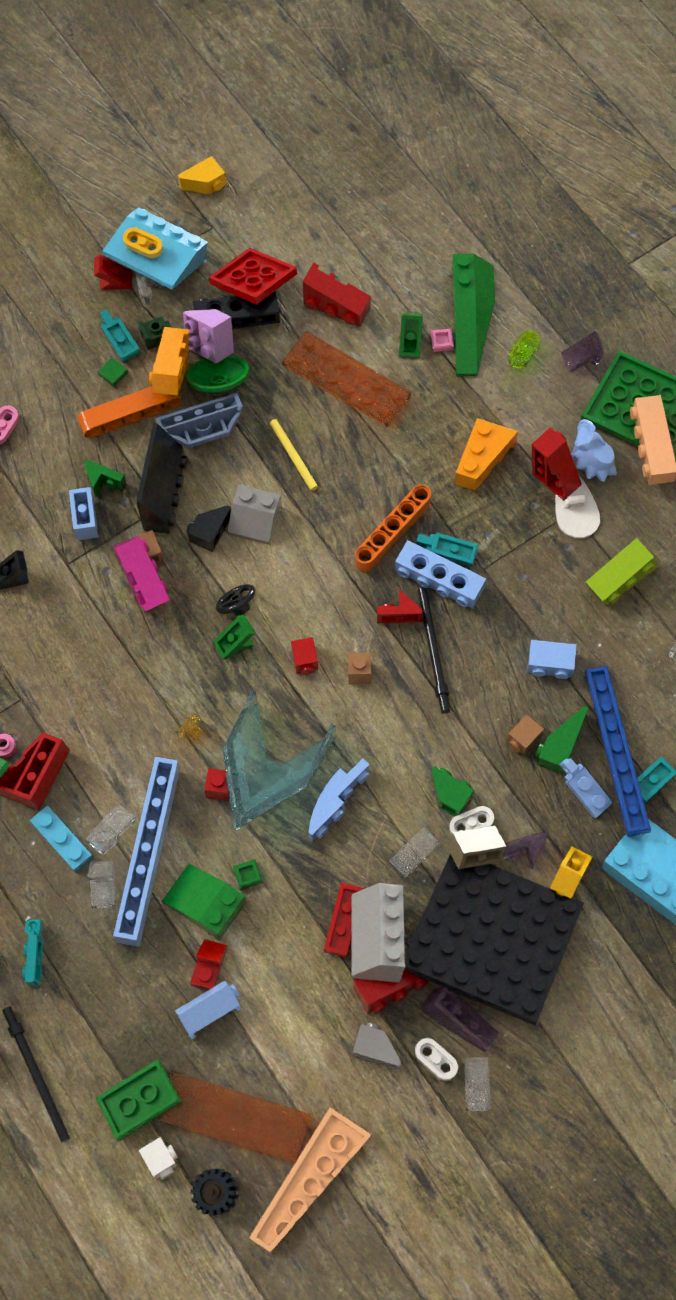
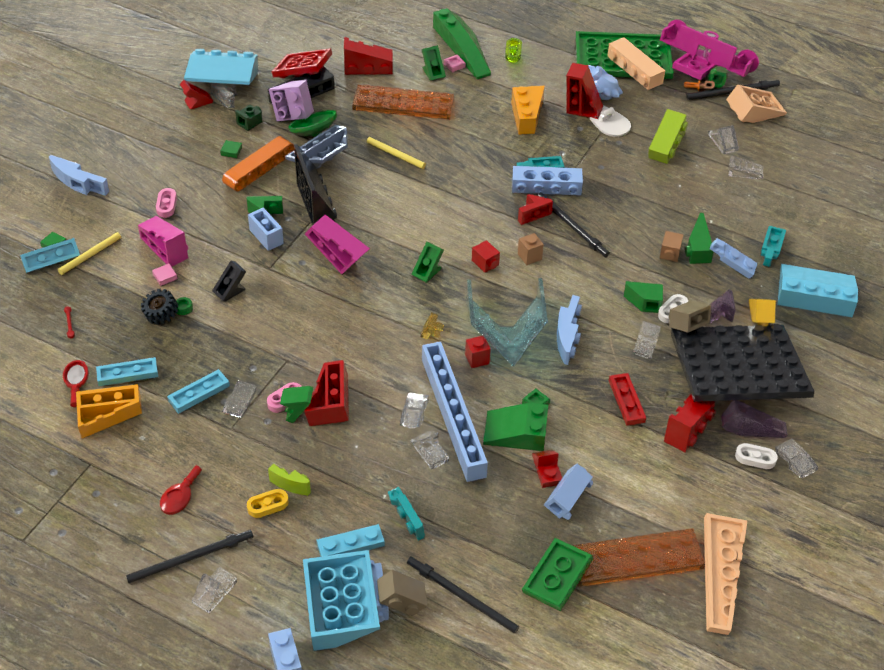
camera: 30 degrees left, 20 degrees down
medium azure plate [30,805,93,872] -> none
teal hinge [99,309,141,363] -> none
yellow plate [123,228,163,258] -> none
white brick [139,1137,178,1180] -> none
light orange wedge [149,327,189,396] -> none
yellow slope [178,156,226,194] -> none
black slope [186,505,231,552] -> none
black wheel [190,1169,239,1216] -> none
black piece [216,584,256,616] -> none
light grey slope [227,484,282,544] -> none
light grey slope [351,883,405,983] -> none
light grey slope [353,1023,401,1070] -> none
orange beam [355,484,431,572] -> none
light blue brick [527,640,576,679] -> none
slope [561,331,605,372] -> none
blue tile [585,666,651,837] -> none

